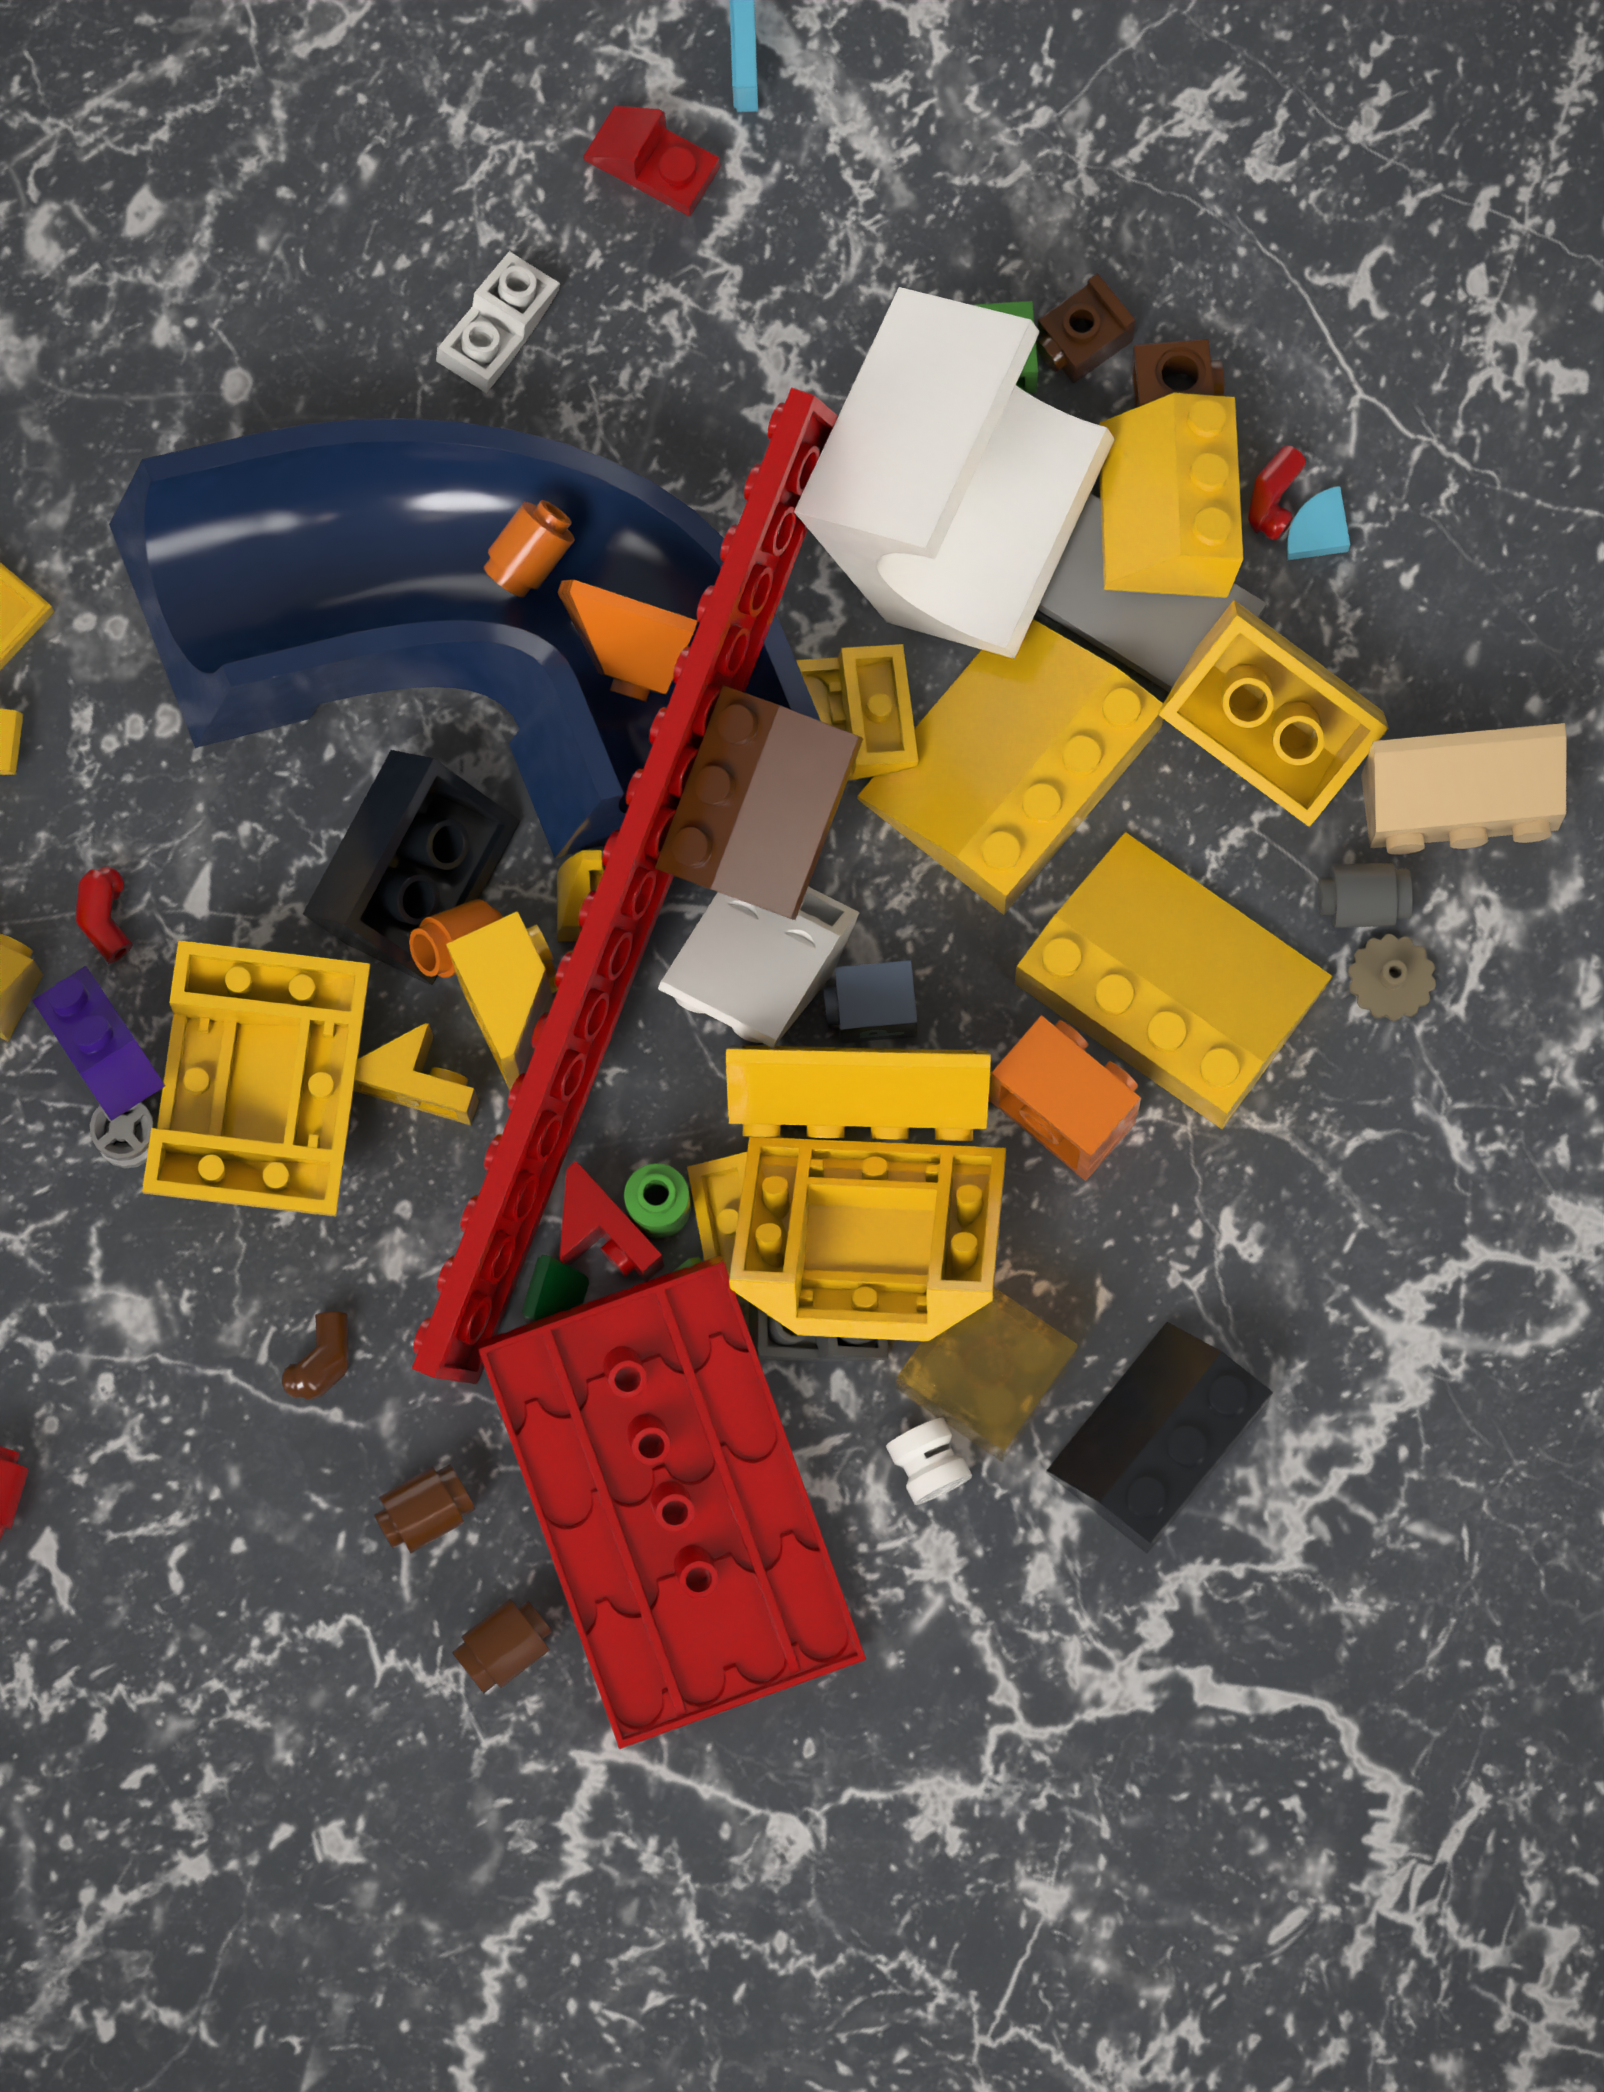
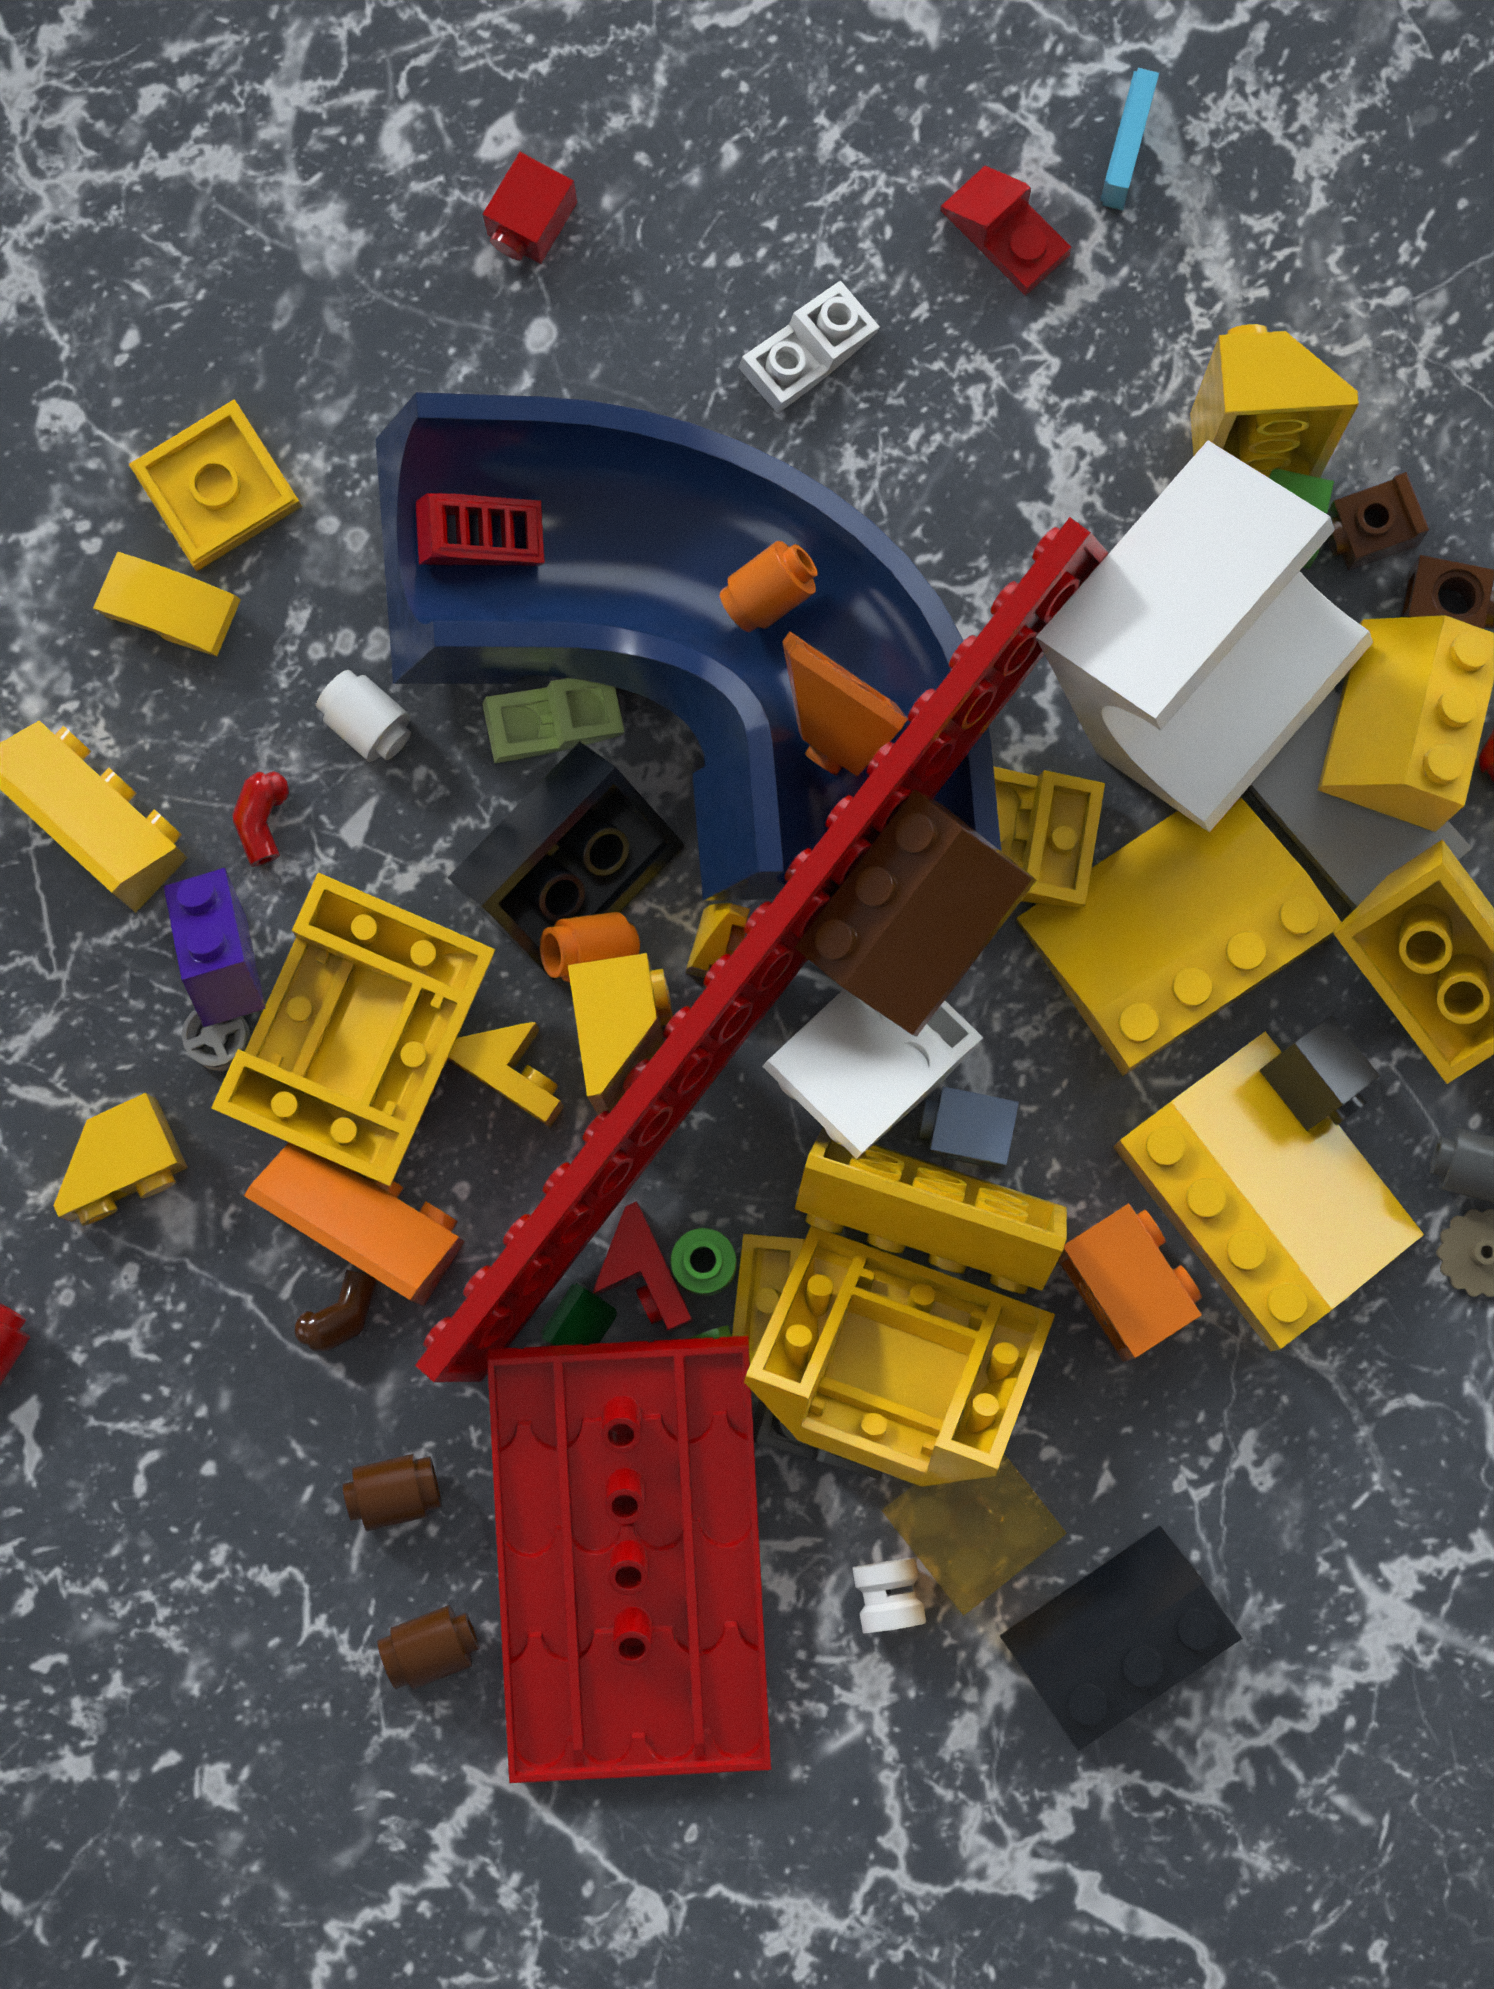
camera: 20 degrees right, 5 degrees up
none -> yellow slope [53,1093,188,1226]
none -> orange slope [244,1143,465,1306]
none -> white brick [316,670,411,762]
none -> red slope [416,493,545,566]
none -> red brick [482,152,578,264]
none -> yellowish green slope [482,678,625,763]
none -> yellow slope [1190,324,1359,478]
none -> black brick [1259,1015,1380,1131]

